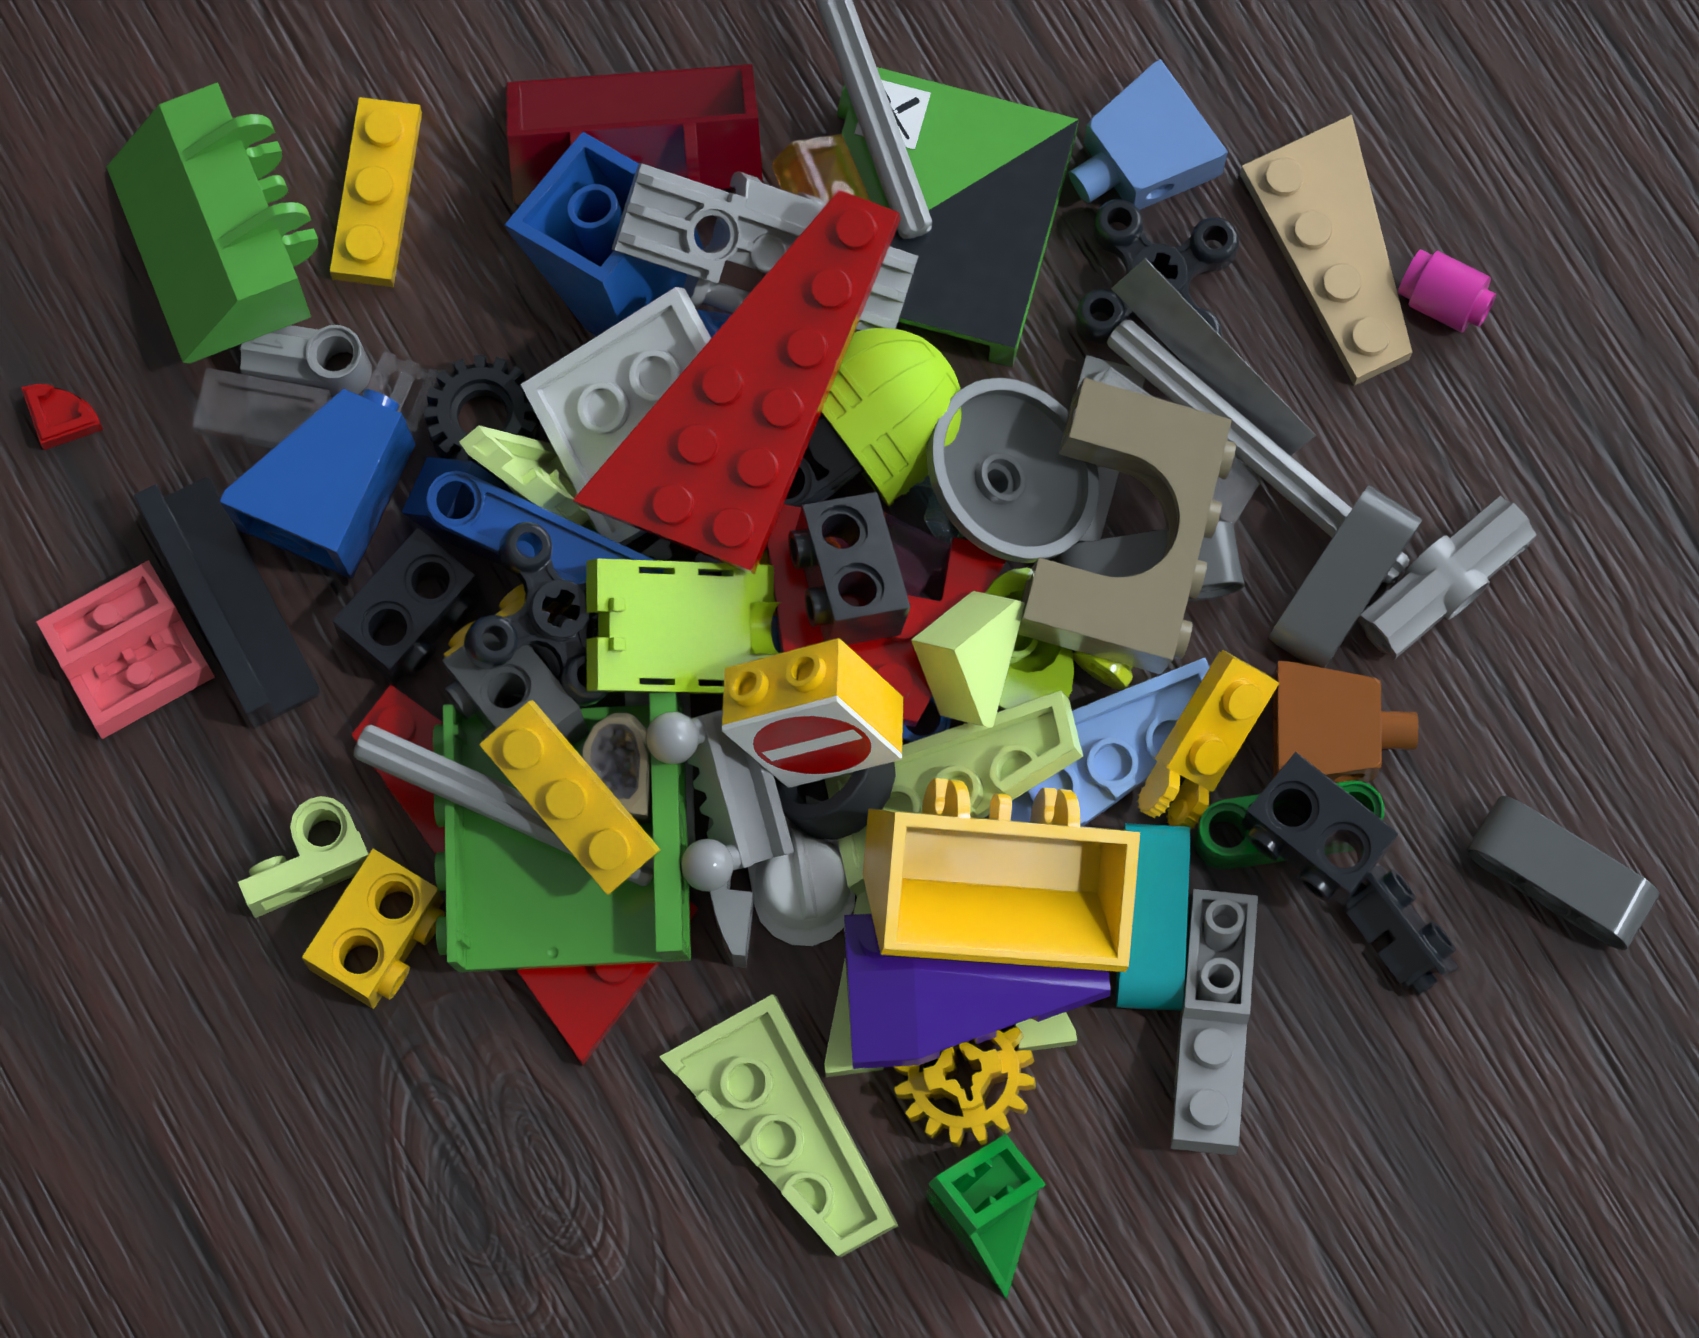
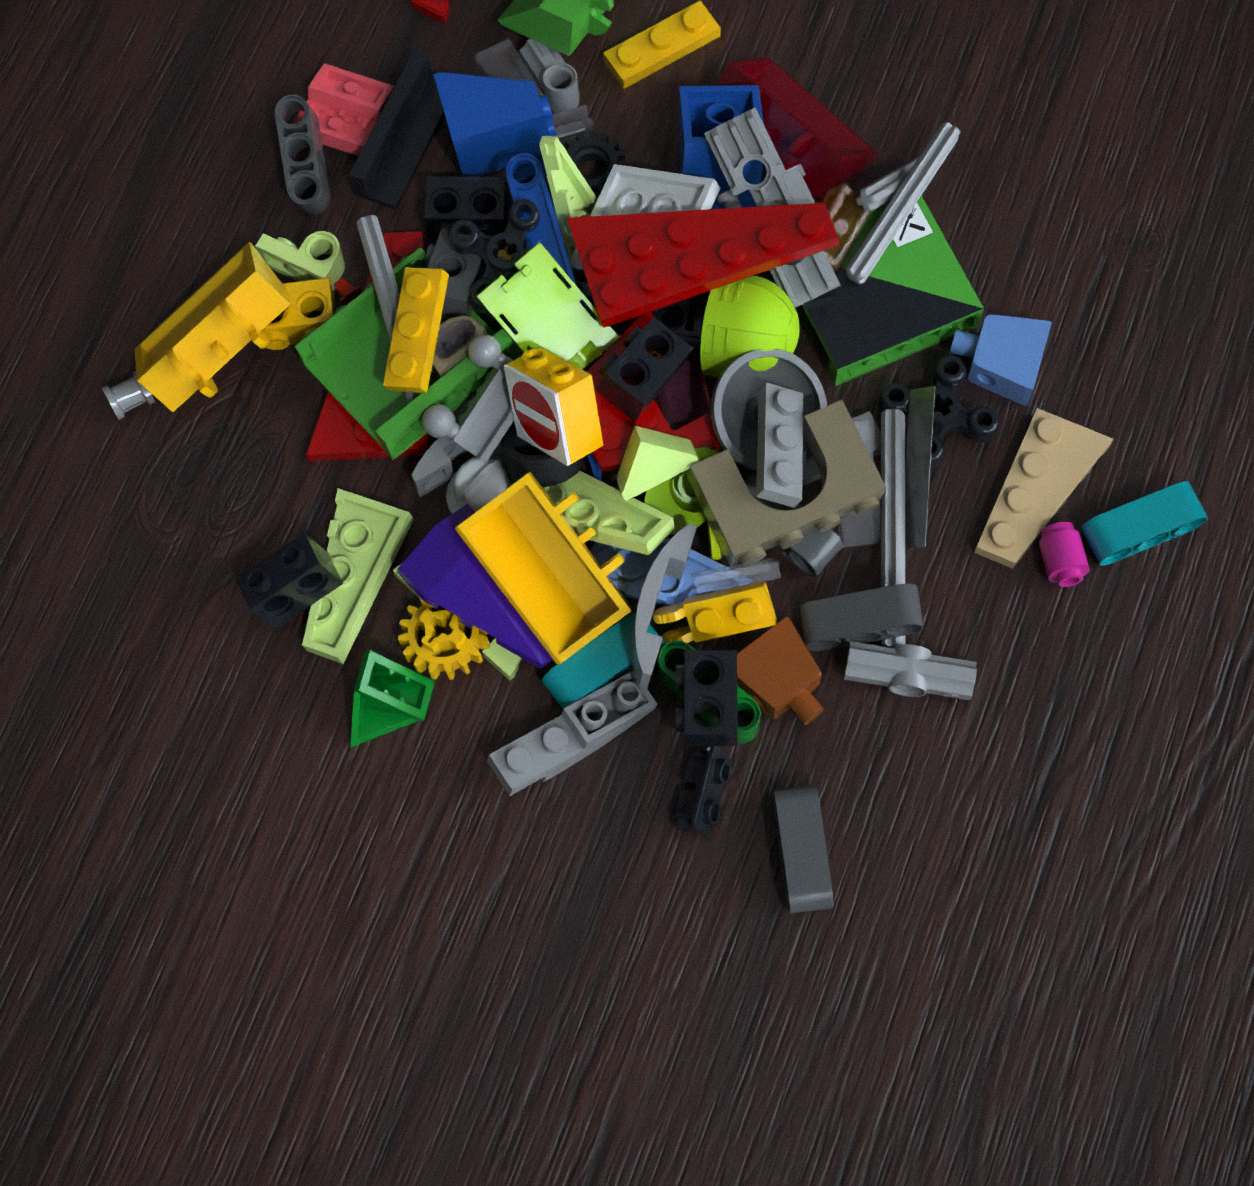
camera: 55 degrees right, 5 degrees down
none -> light grey bush [102,371,155,420]
none -> yellow piece [134,242,290,412]
none -> black brick [236,532,343,629]
none -> dark grey beam [275,95,331,215]
none -> red piece [334,278,362,306]
none -> light grey slope [631,523,697,691]
none -> clear tile [690,558,781,594]
none -> light grey plate [756,382,803,508]
none -> light grey axle [856,158,918,211]
none -> teal beam [1081,481,1208,566]

